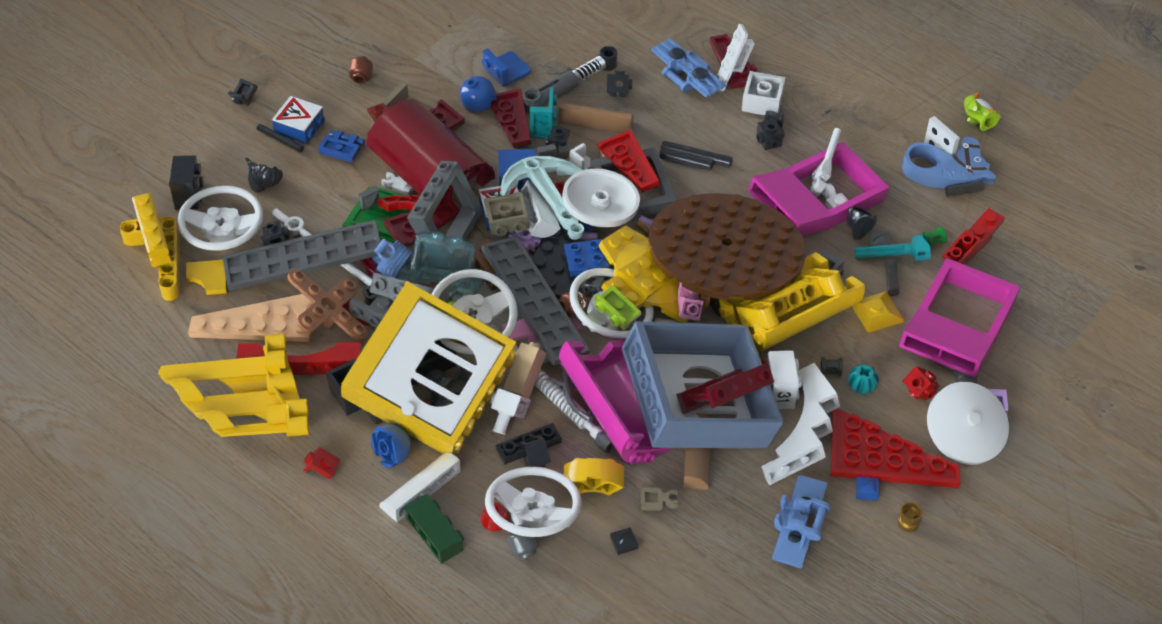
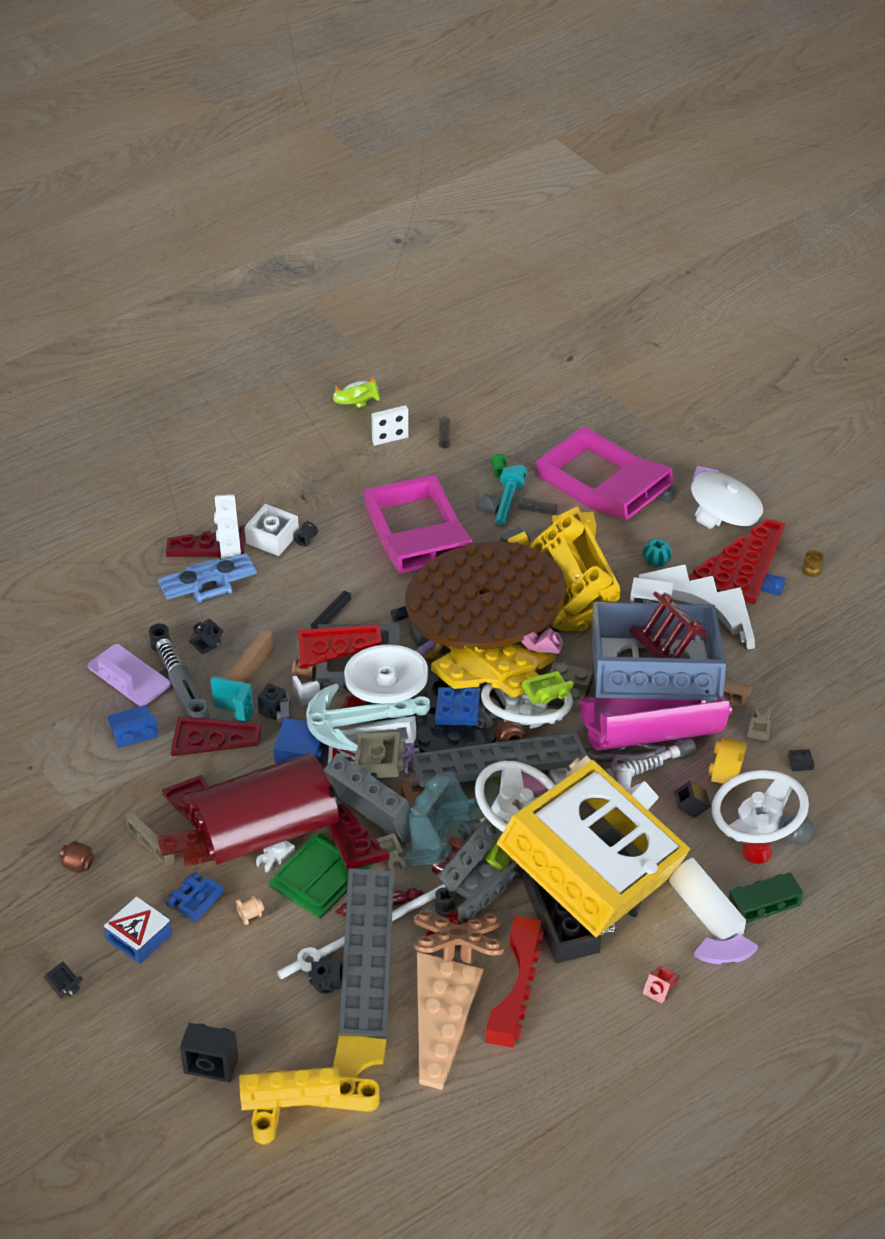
camera: 75 degrees left, 5 degrees down
yellow panel [158,333,310,437] -> none
white piece [177,186,263,251] -> none
black hair [245,157,283,192] -> none
black bar [256,124,304,152] -> none
dark grey tile [359,186,380,211] -> none
blue cylinder [371,424,411,467] -> none
medium blue piece [372,239,413,278] -> none
red tile [378,195,420,211] -> none
blue cylinder [459,76,497,113] -> none
black tile [496,423,562,465] -> none
black axle [661,141,733,167] -> none
black brick [756,118,785,150] -> none
medium blue piece [772,475,830,569] -> none
white piece [809,128,841,198] -> none
pearl dark grey bush [820,357,843,376] -> none
white plate [822,183,849,209] -> none
black hair [847,205,877,240] -> none
medium blue animal [902,137,996,189] -> none
red brick [902,366,940,400] -> none
red slope [942,208,1005,264] -> none
none -> lavender bracket [88,644,171,706]
none -> light nougat brick [236,896,264,926]
none -> white bush [616,767,635,790]
none -> lavender tile [694,934,758,965]

